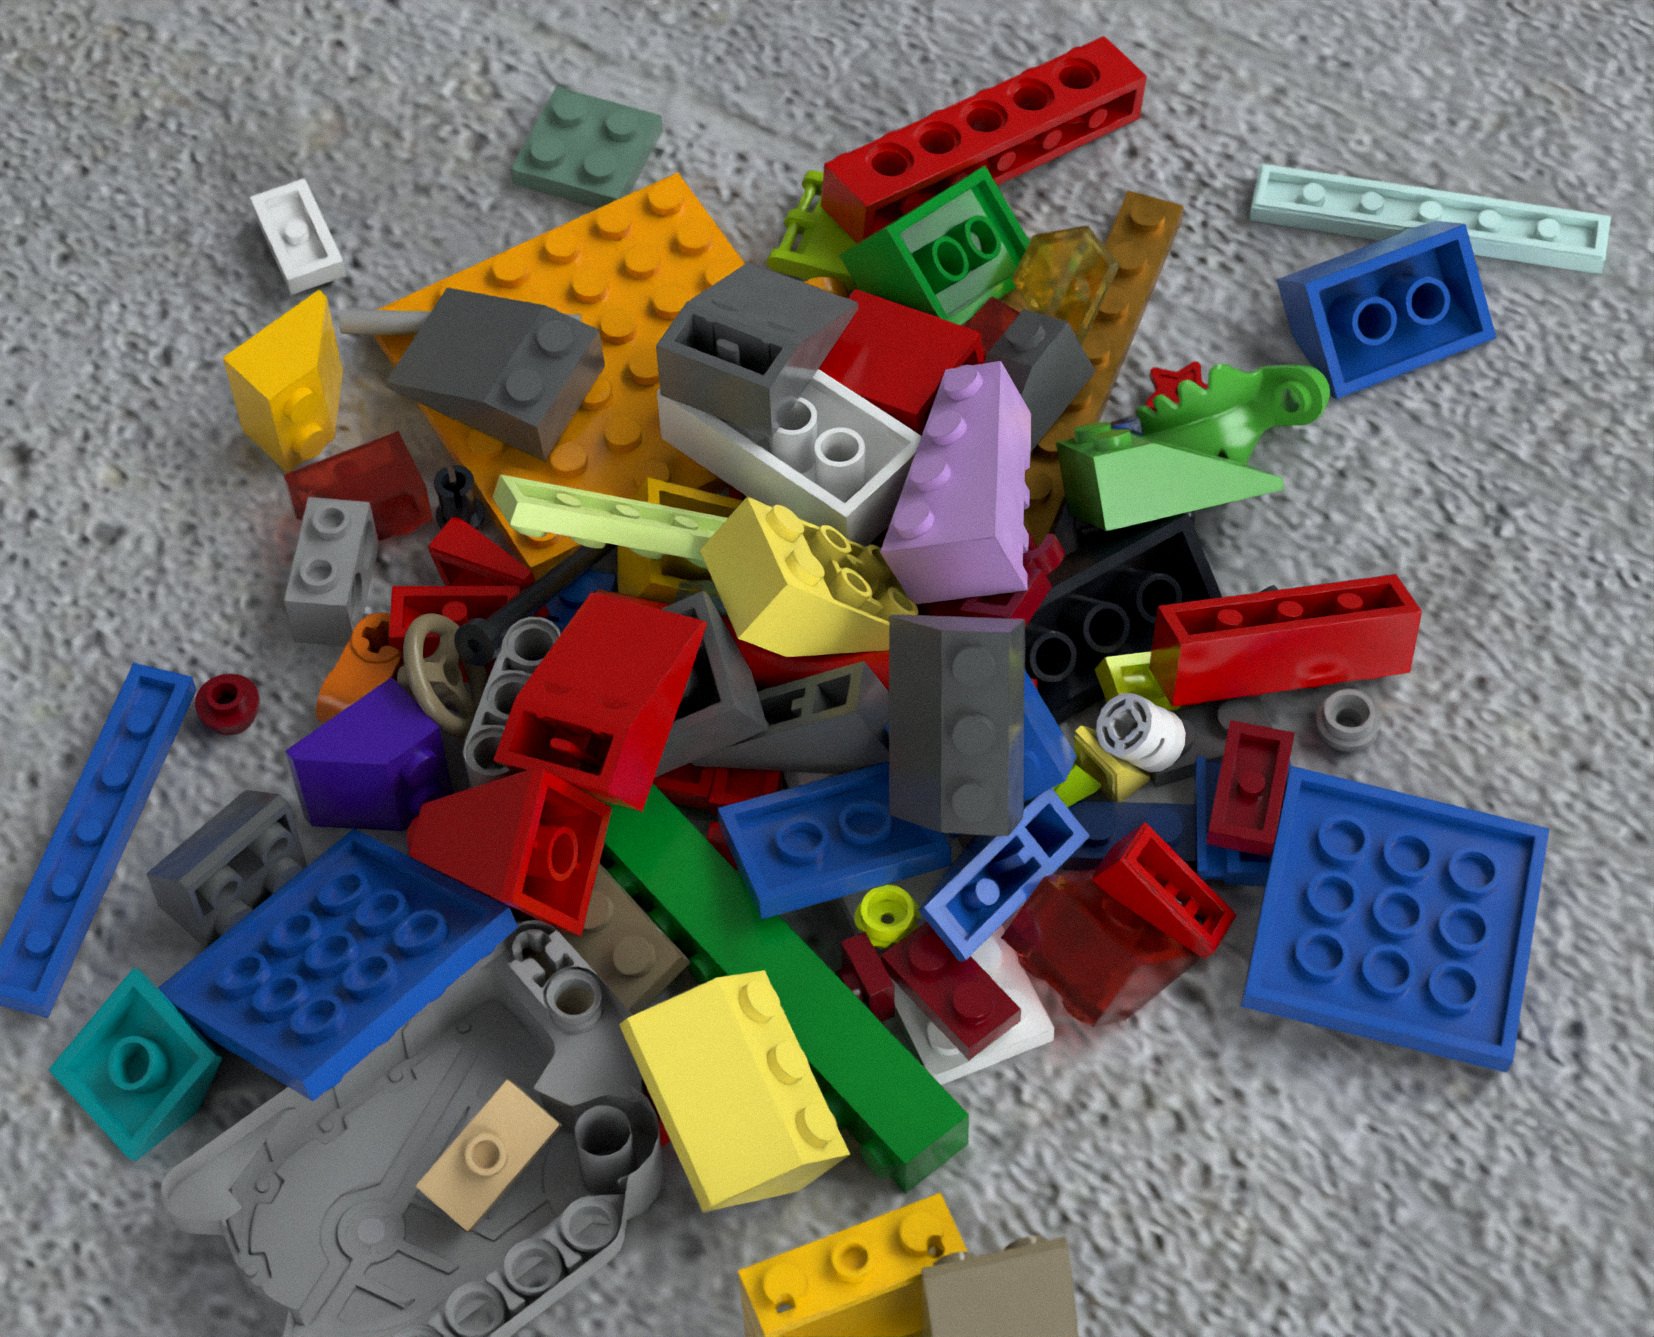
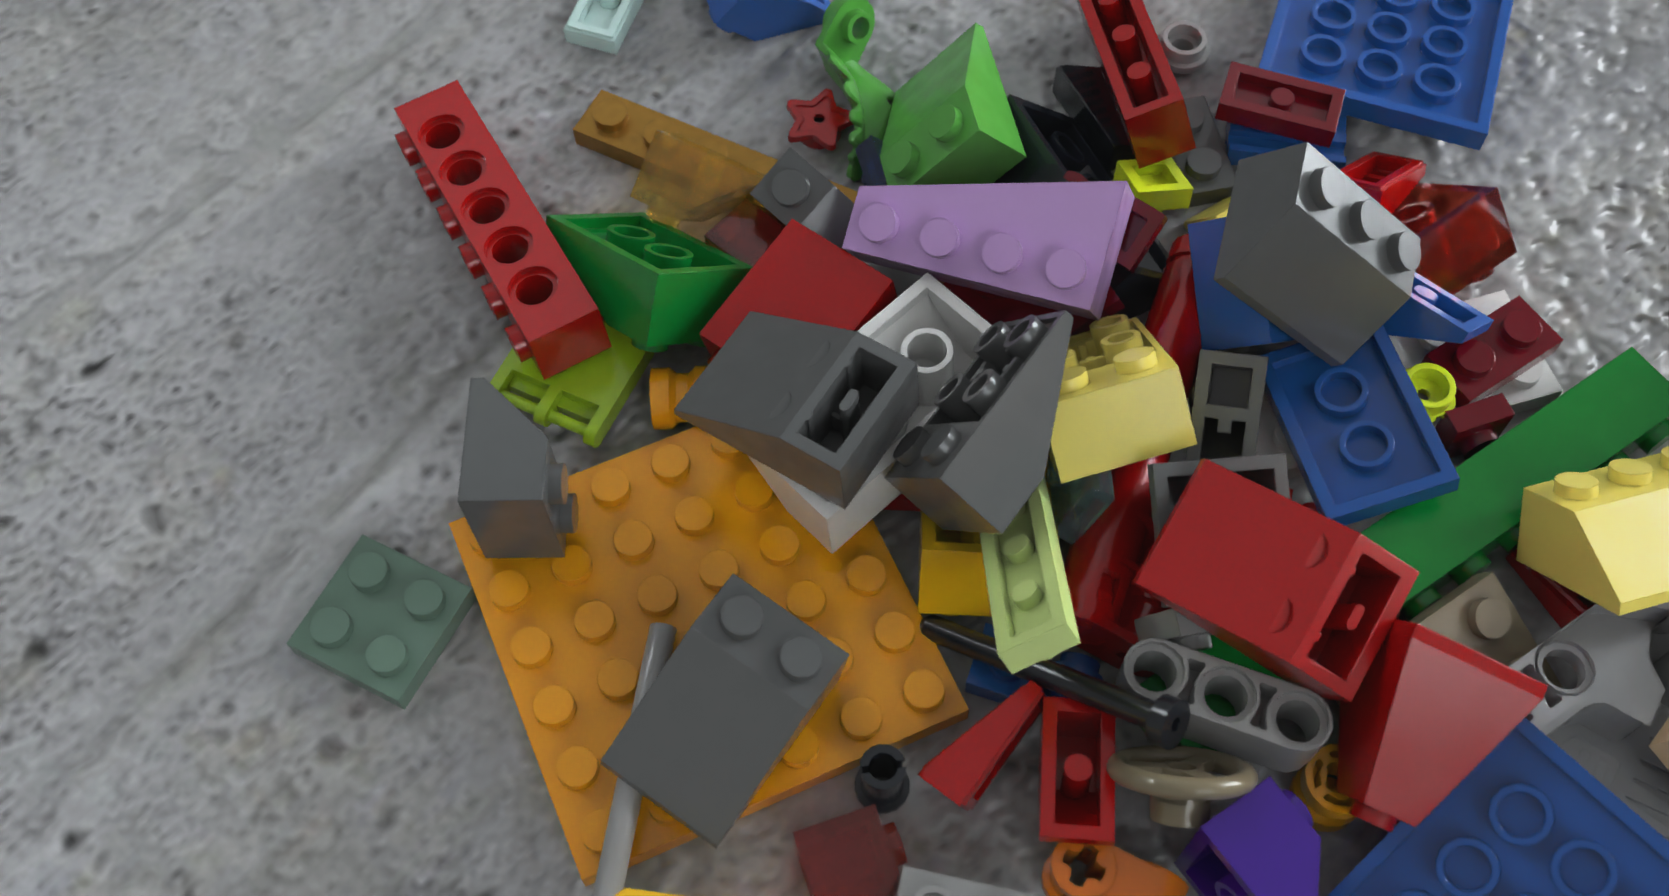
camera: 85 degrees left, 5 degrees up
white wheel [1096,693,1186,772] -> none
none -> dark grey slope [457,378,578,558]
none -> dark grey slope [884,310,1074,534]

